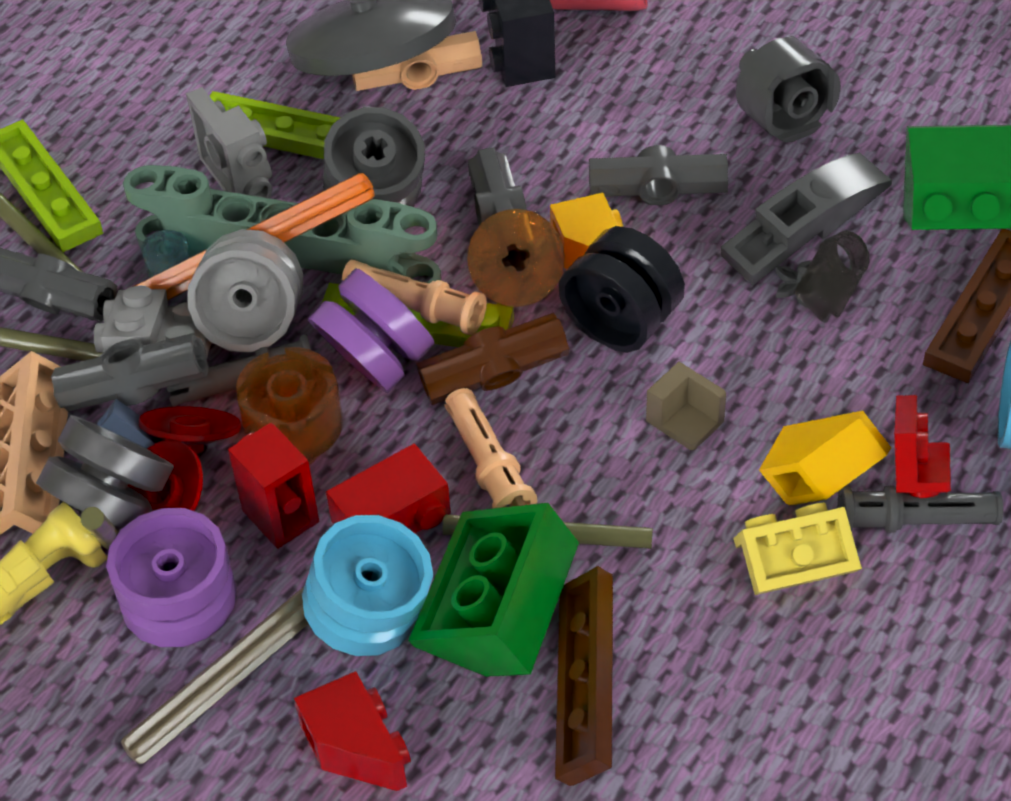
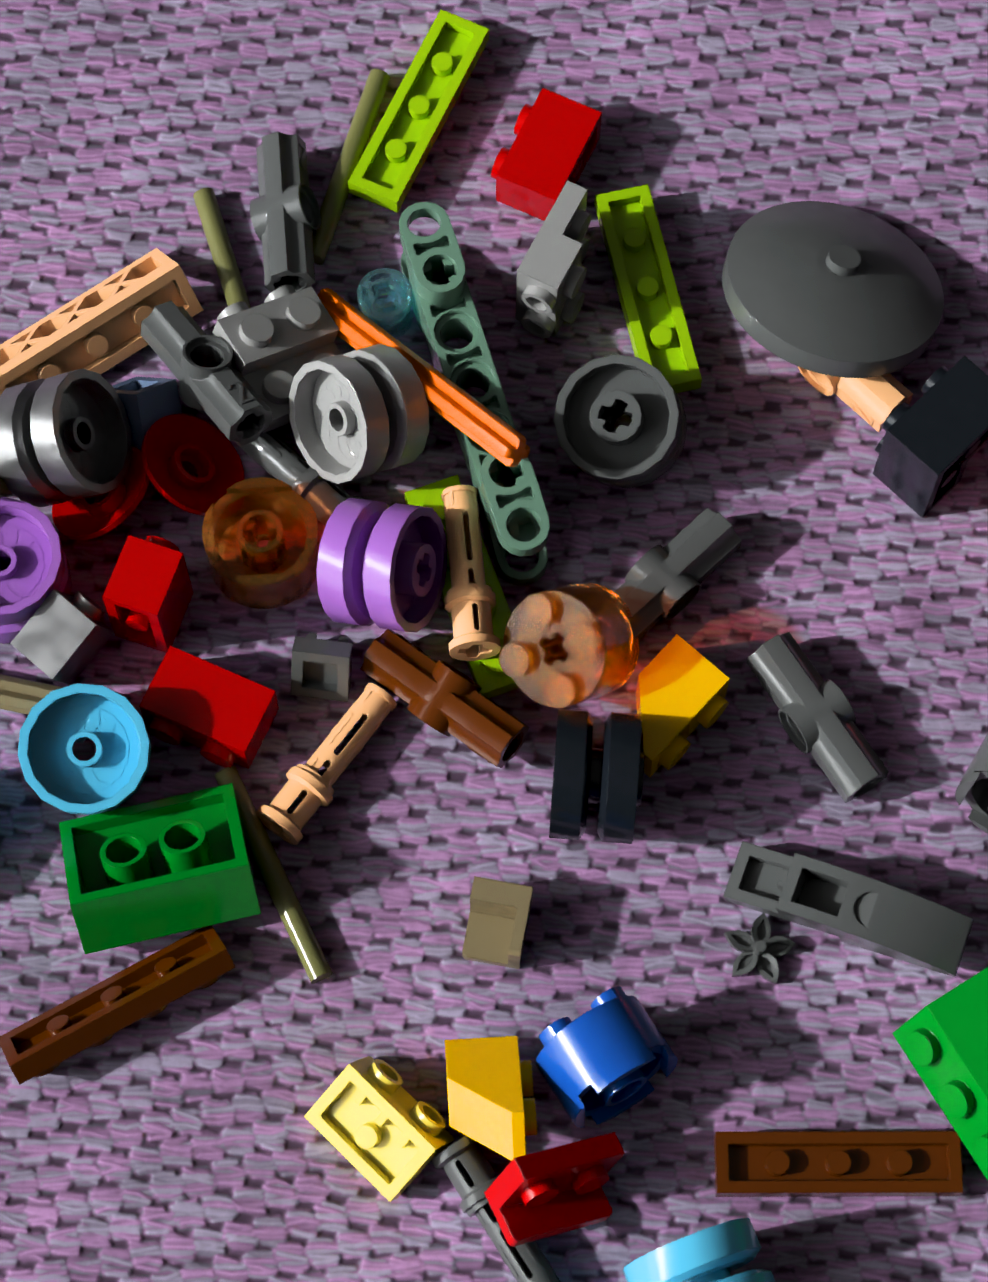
camera: 55 degrees right, 20 degrees up
clear smoke piece [793,230,870,323] -> none
none -> flat silver brick [10,589,114,685]
none -> dark grey tile [290,633,353,702]
none -> red brick [491,88,602,221]
none -> blue brick [535,986,678,1128]

